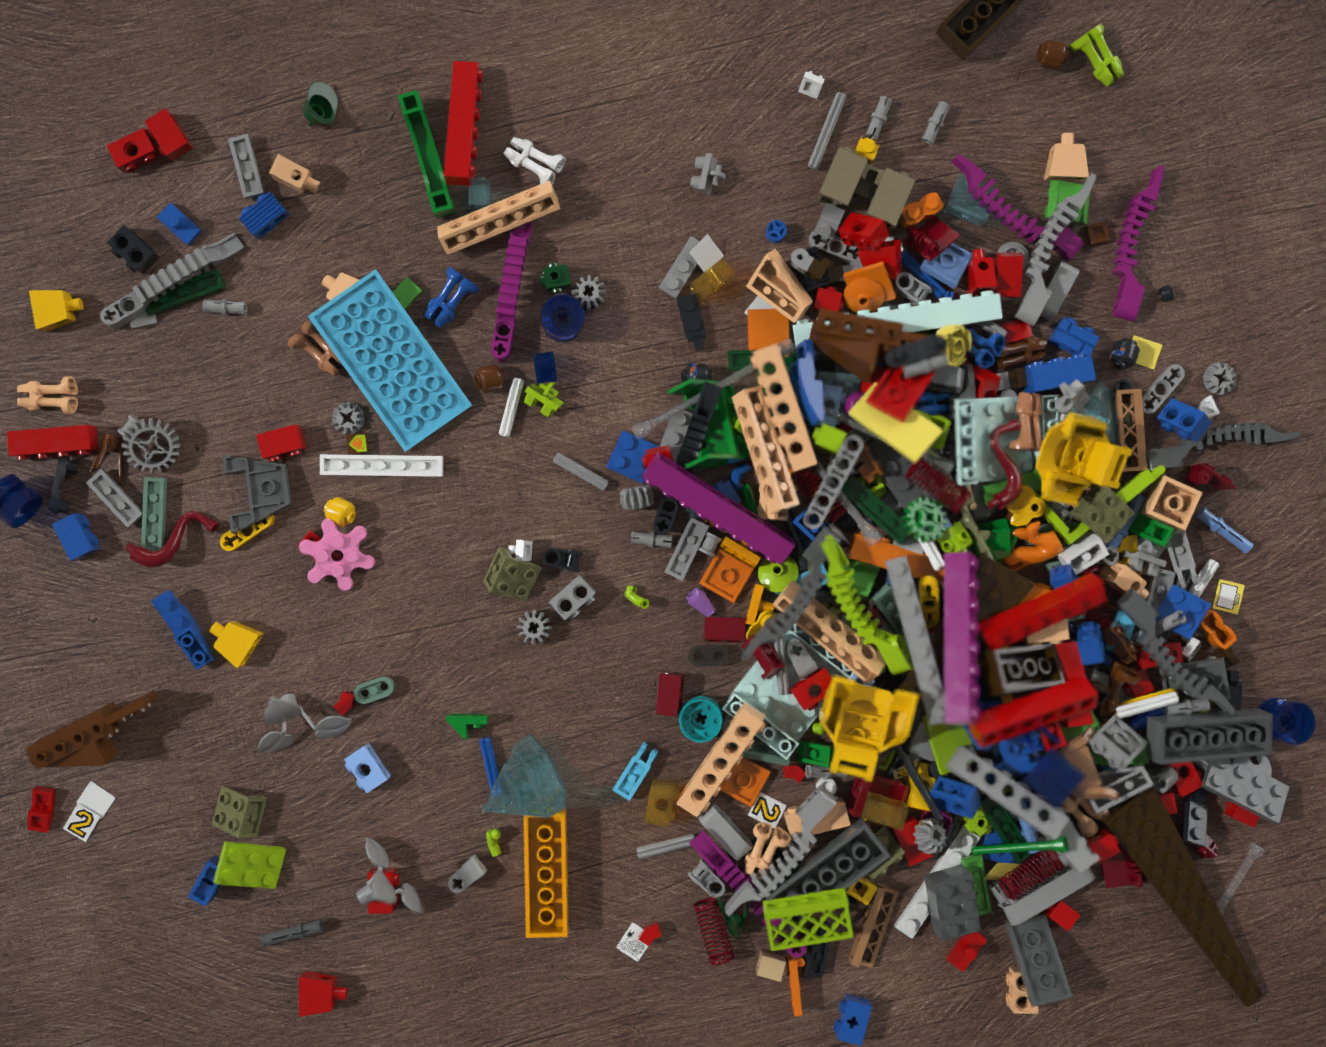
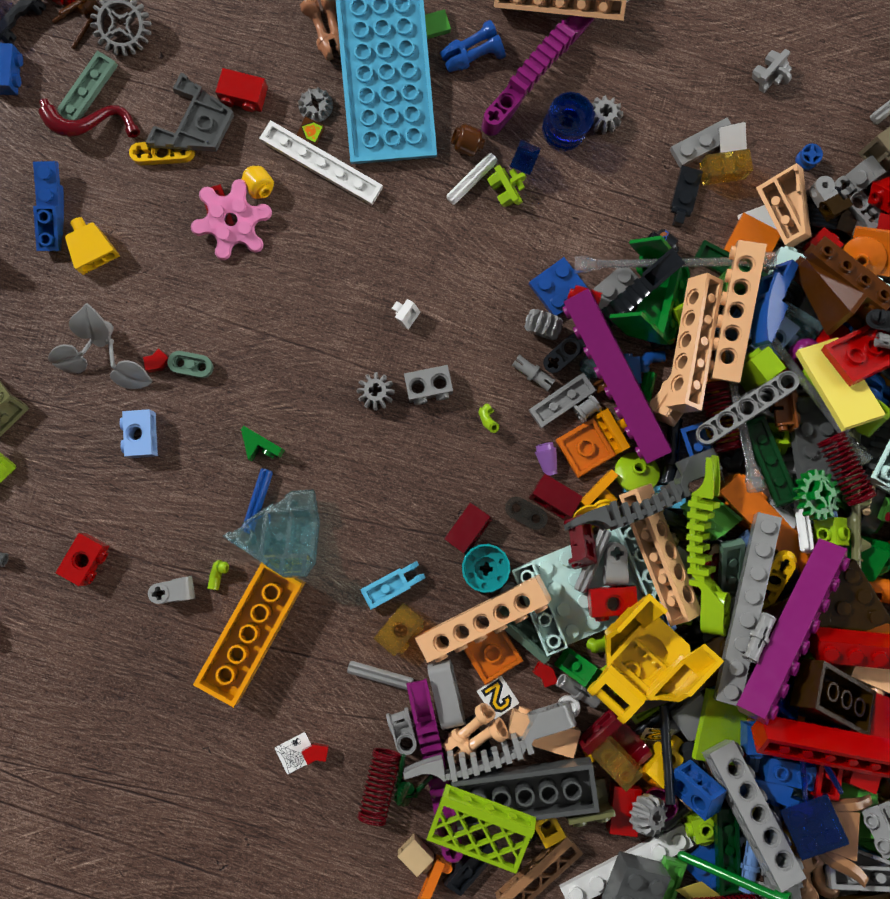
camera: 25 degrees right, 5 degrees down
light grey plate [86,469,142,528] -> none
light grey plant [356,838,422,915] -> none
olive bracket [483,546,541,601] -> none
dark green brick [540,263,572,294] -> none
black piece [543,548,583,573] -> none
light grey axle [553,453,609,491] -> none
none -> light grey pin [742,612,777,663]

